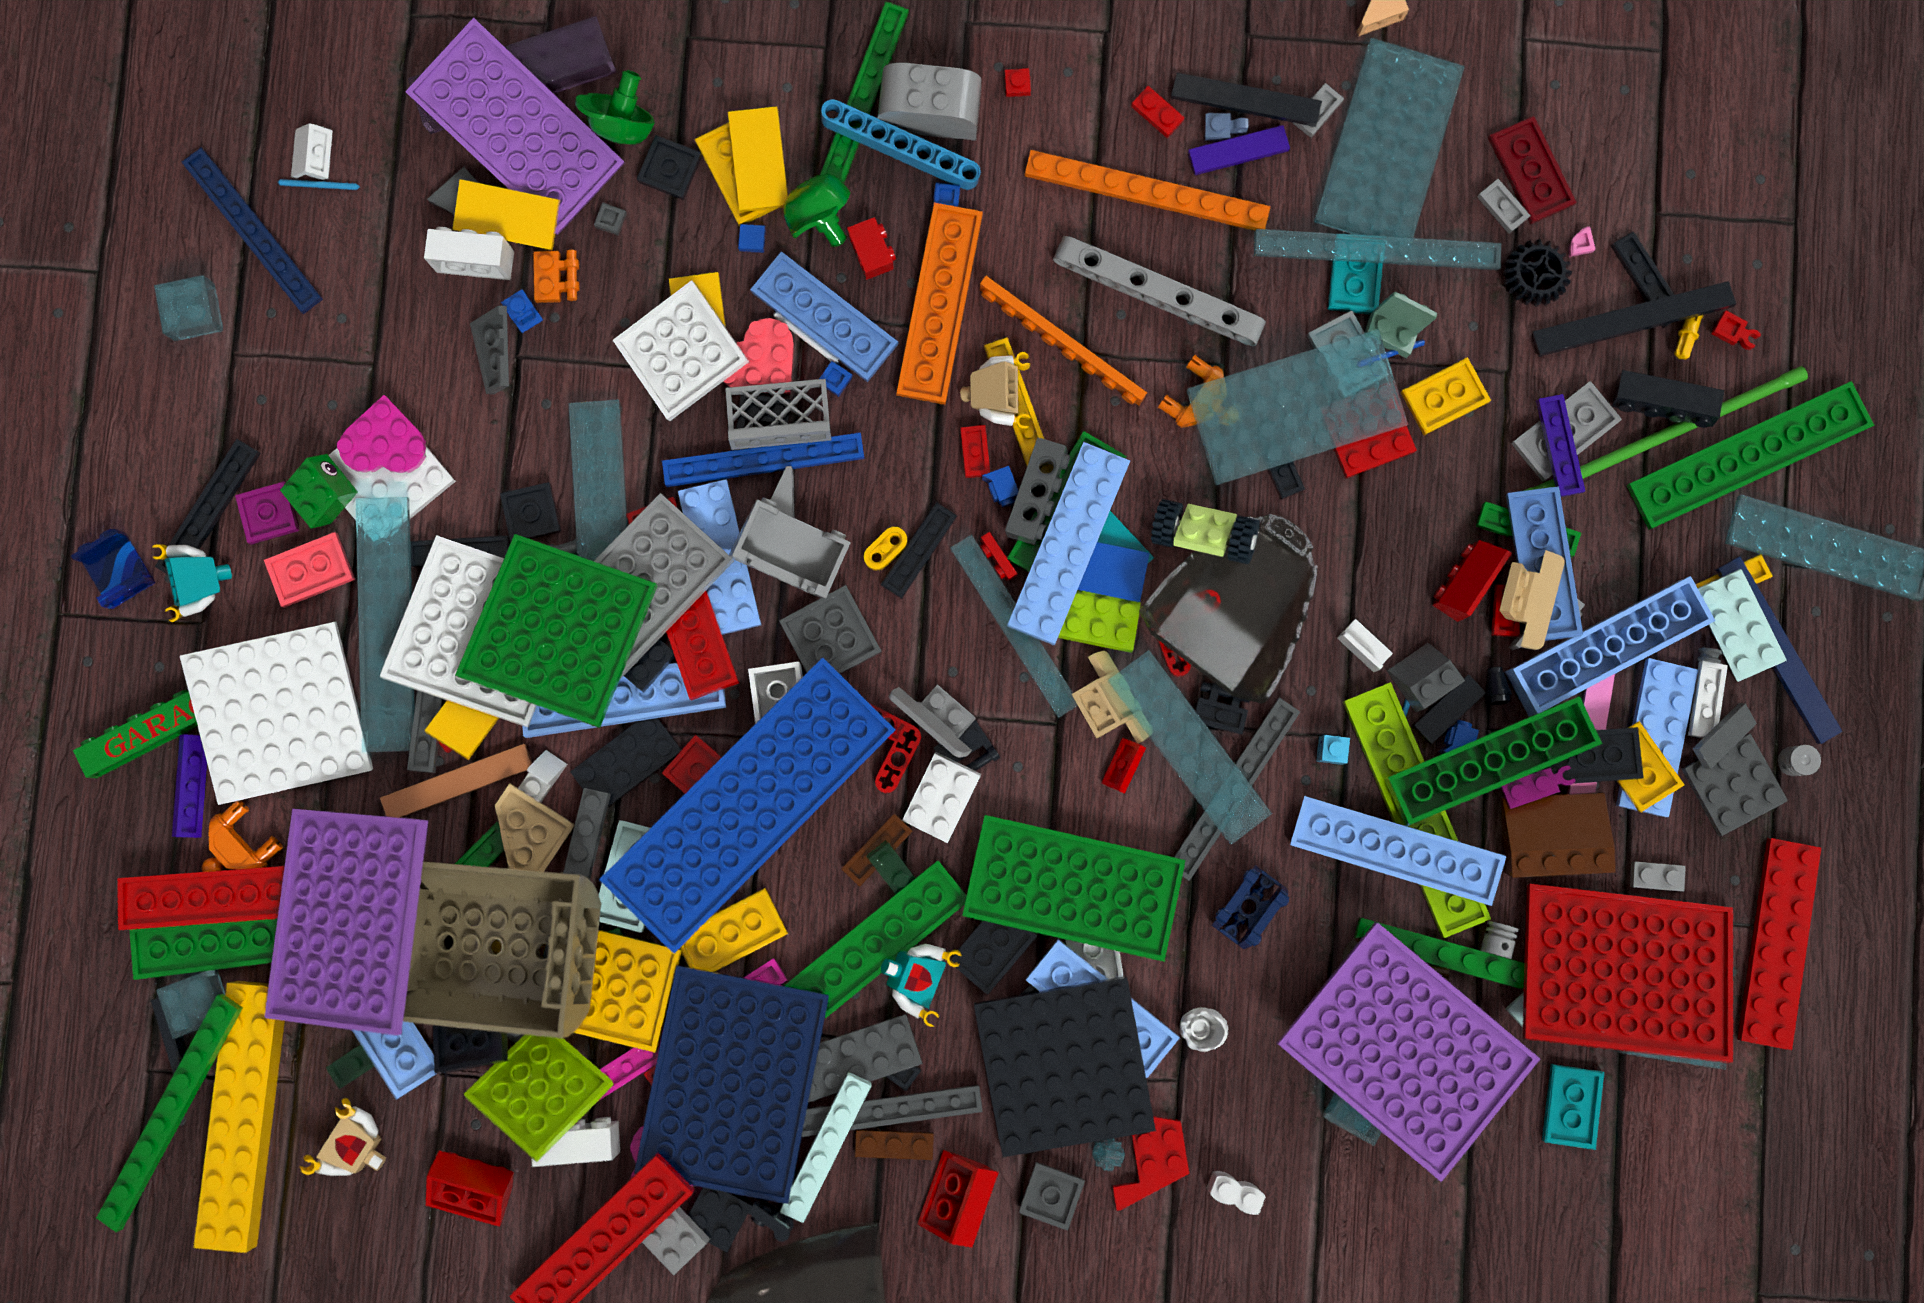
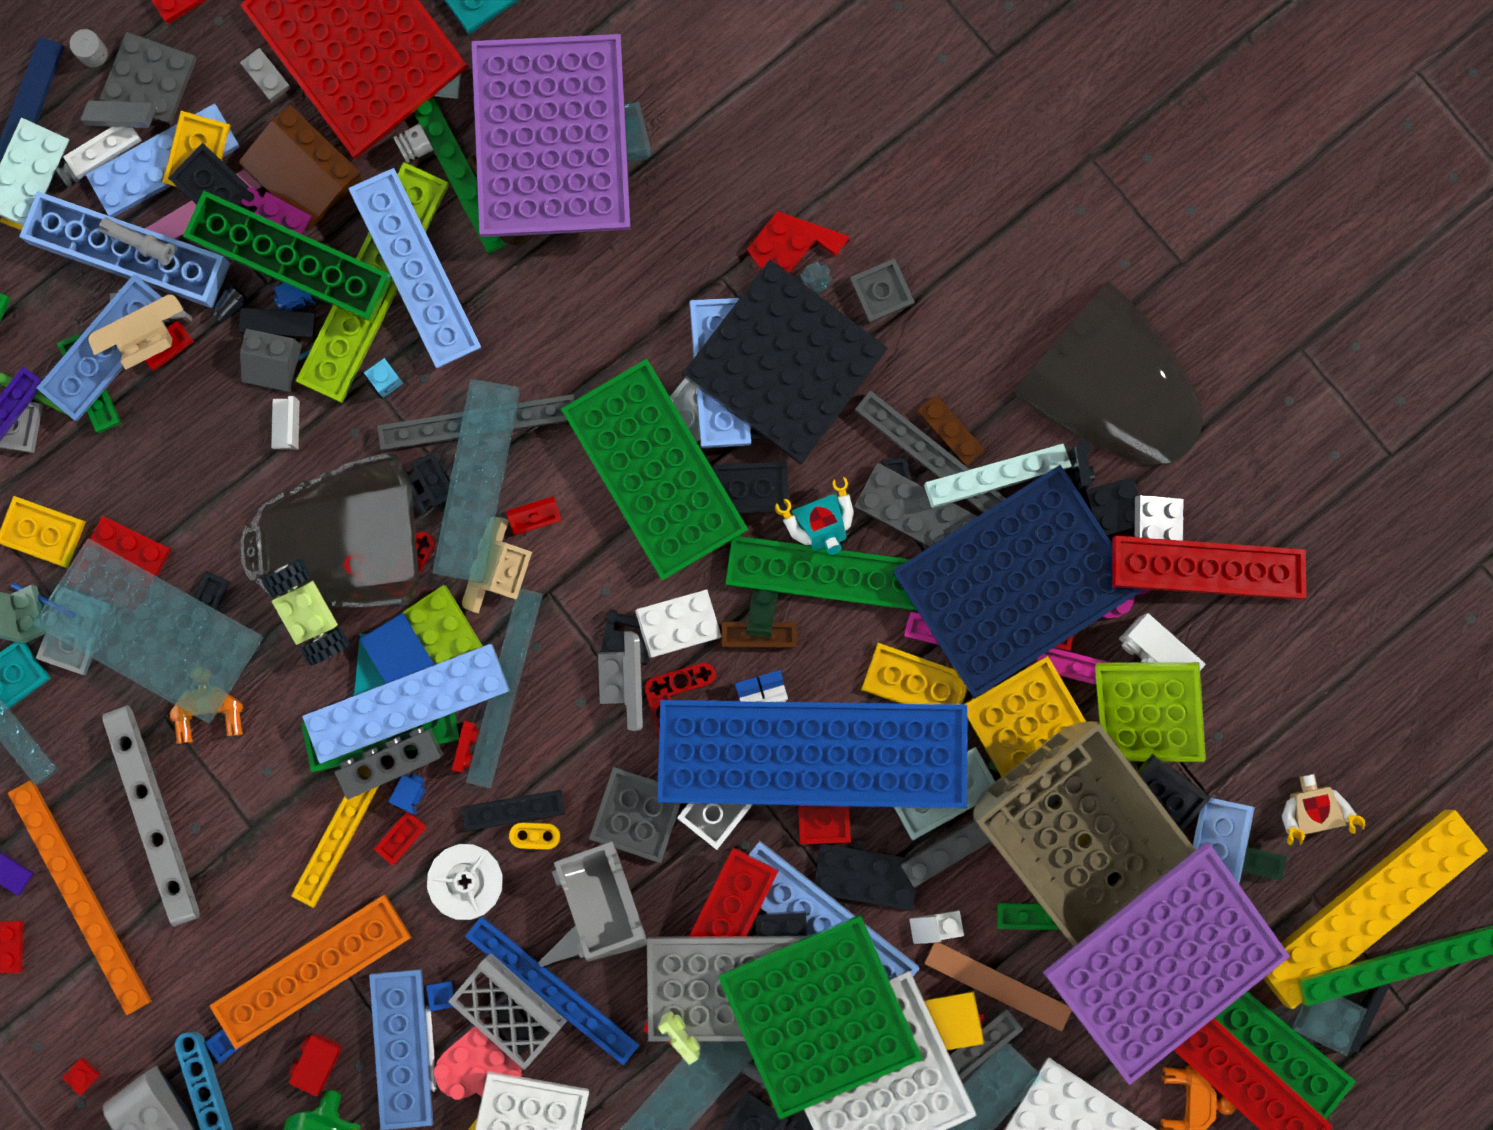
camera: 135 degrees left, 0 degrees up
red slope [426,1150,514,1227] -> none
tan plate [495,783,575,872] -> none
light blue plate [678,479,761,635] -> none
red slope [917,1150,999,1247] -> none
tan torso [960,352,1031,430] -> none
orange plate [980,276,1147,406] -> none
white hair [1179,1007,1228,1052] -> none
white brick [1206,1171,1265,1215] -> none
dark blue piece [1211,865,1290,949] -> none
red slope [1433,540,1512,622] -> none
none -> light grey pin [99,217,175,265]
none -> white piece [427,844,503,920]
none -> yellowish green wing [658,1010,700,1065]
none -> hips [735,670,788,702]

